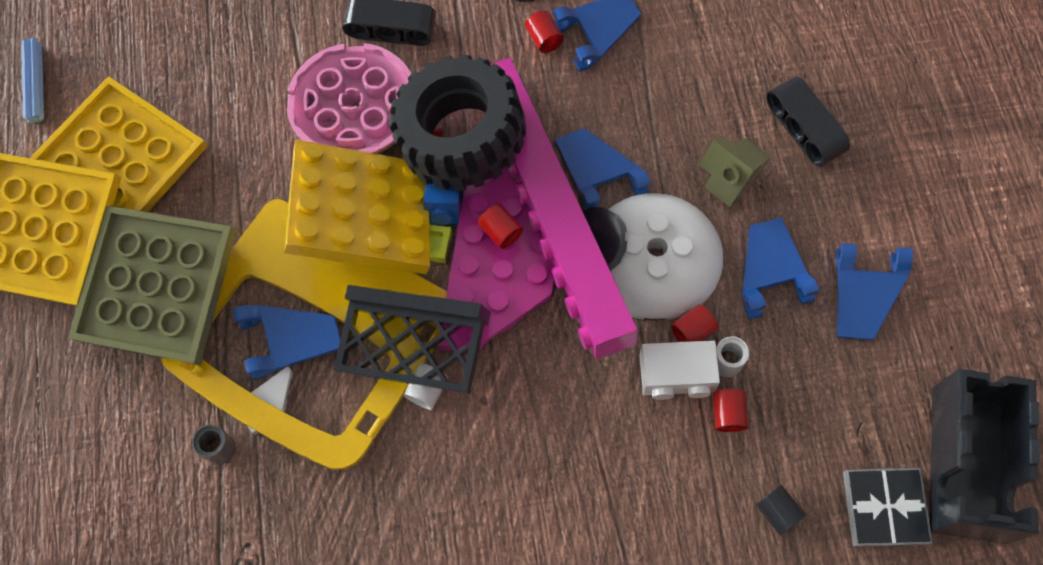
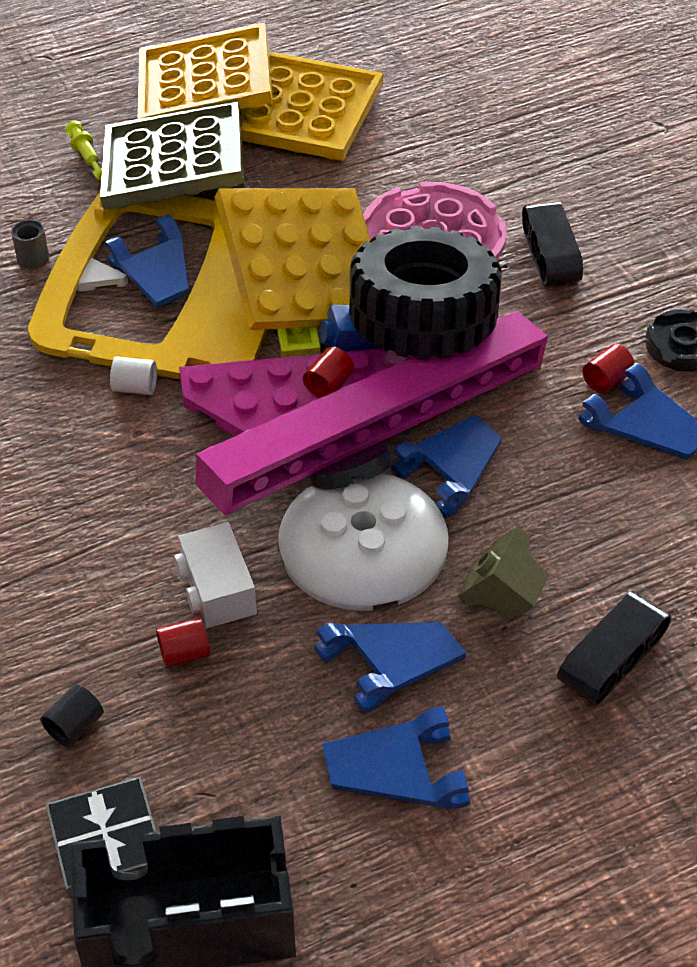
camera: 70 degrees right, 20 degrees down
light blue axle [22,38,44,124] -> none
black fence [334,285,491,394] -> none
red beam [670,304,718,342] -> none
white beam [716,336,749,377] -> none
none -> neon yellow piece [65,121,102,181]

